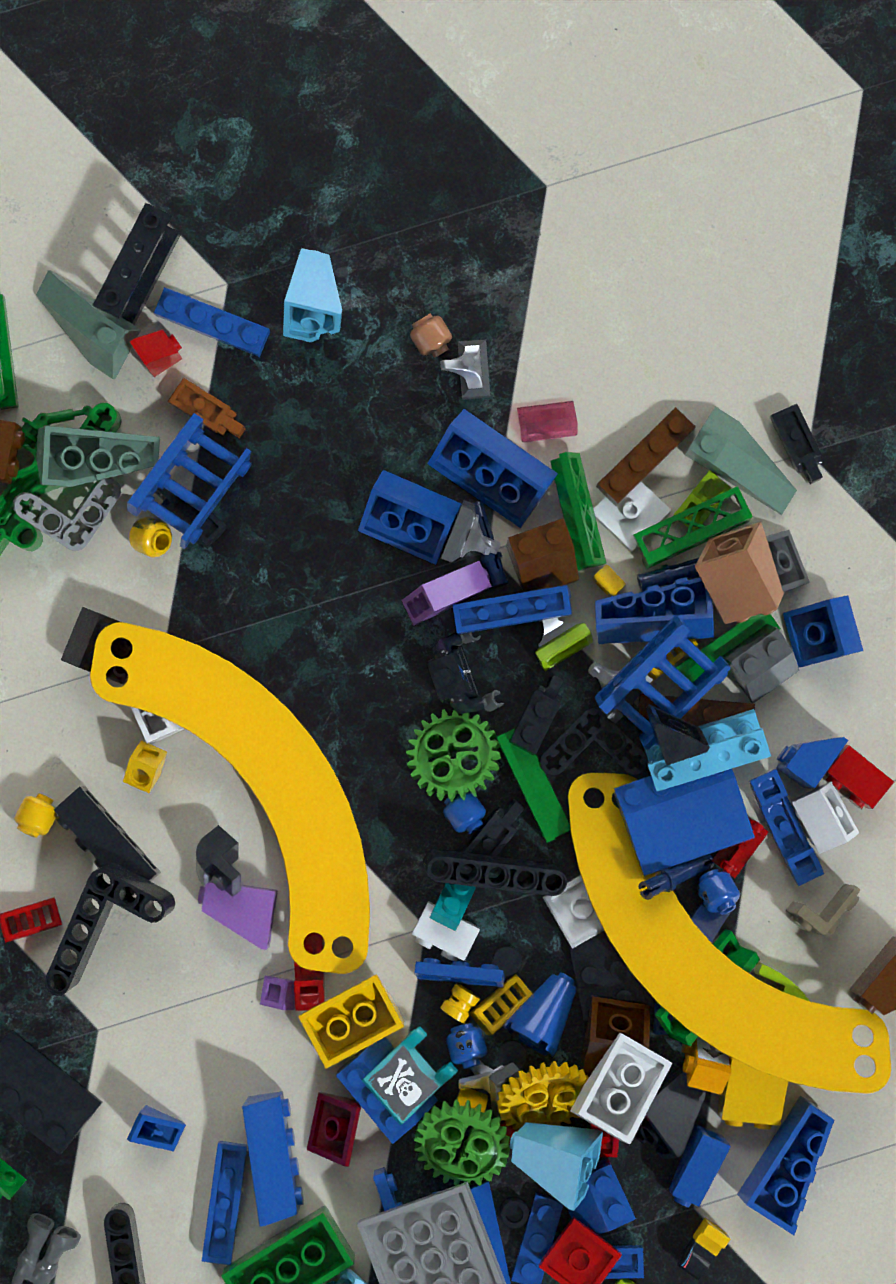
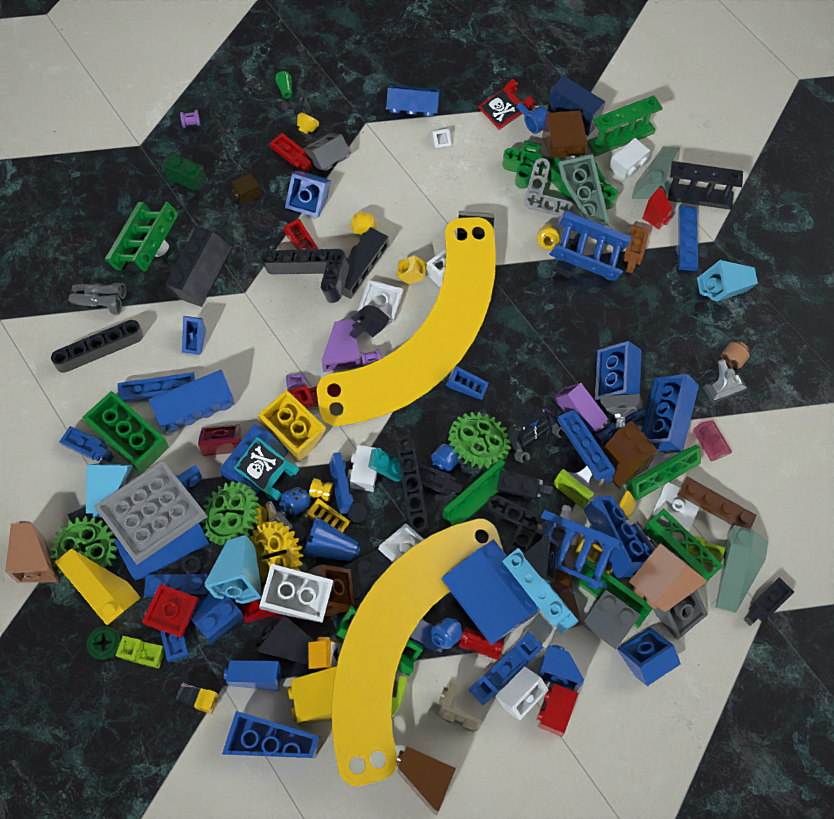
camera: 70 degrees right, 20 degrees down
dark blue pin [638,854,714,900] -> none
none -> white plate [358,280,403,322]
none -> medium lavender bush [360,349,381,367]
none -> blue slope [445,366,489,400]
none -> white brick [609,138,650,180]

